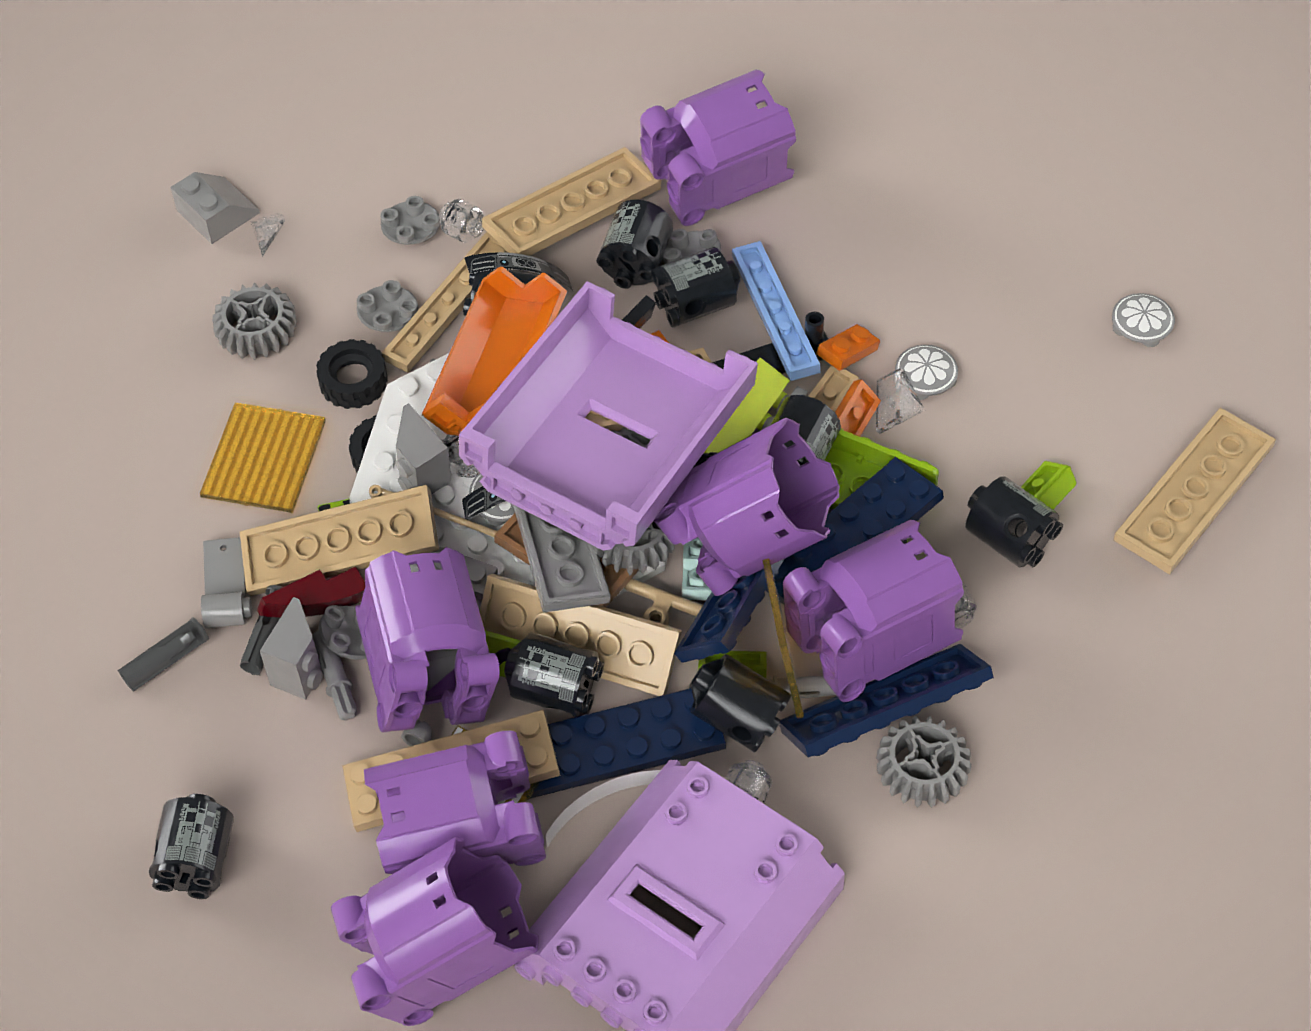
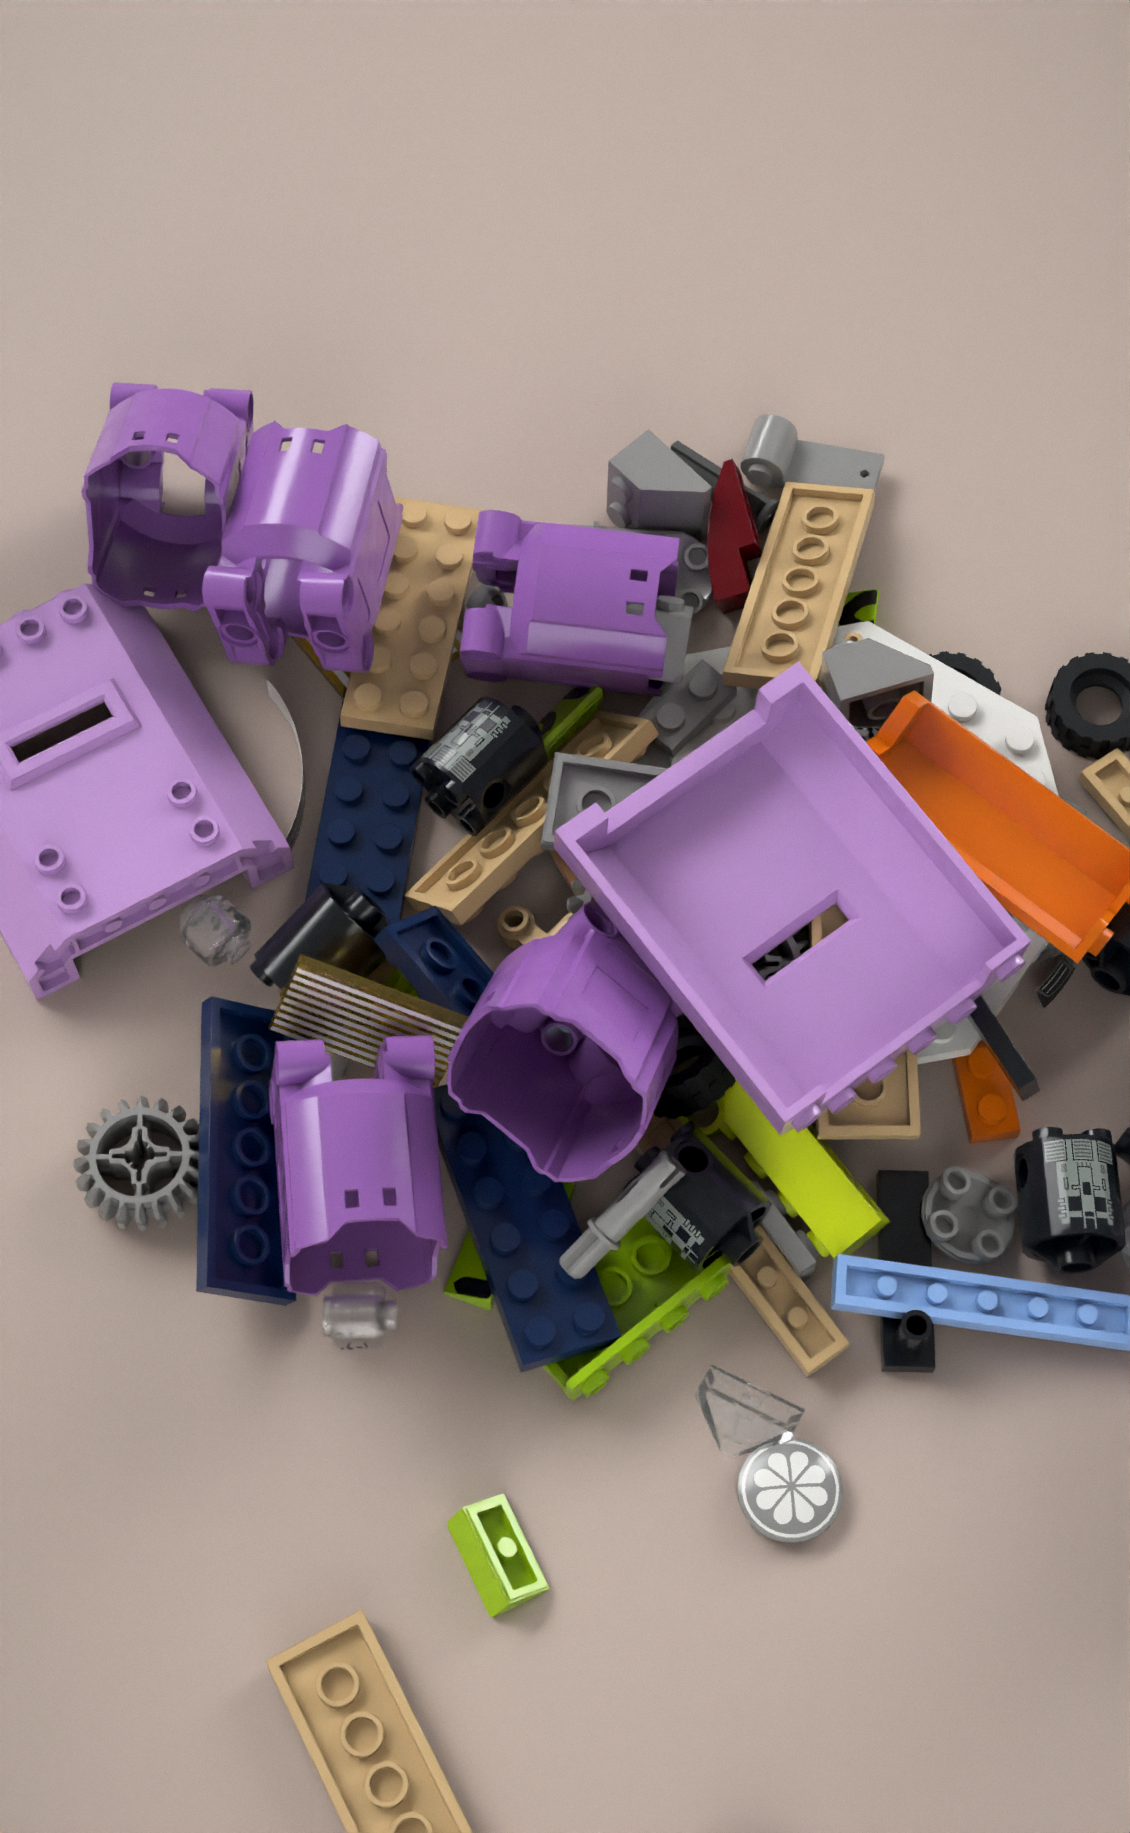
camera: 110 degrees right, 10 degrees up
dark grey piece [117,617,209,692] -> none
black cylinder [149,794,234,899] -> none
clear yellow piece [200,402,326,513] -> none
orange plate [816,324,881,371] -> none
orange plate [835,379,881,437] -> none
black cylinder [965,476,1063,568] -> none
none -> light grey axle [559,1150,686,1279]
none -> light grey dish [921,1166,1017,1265]

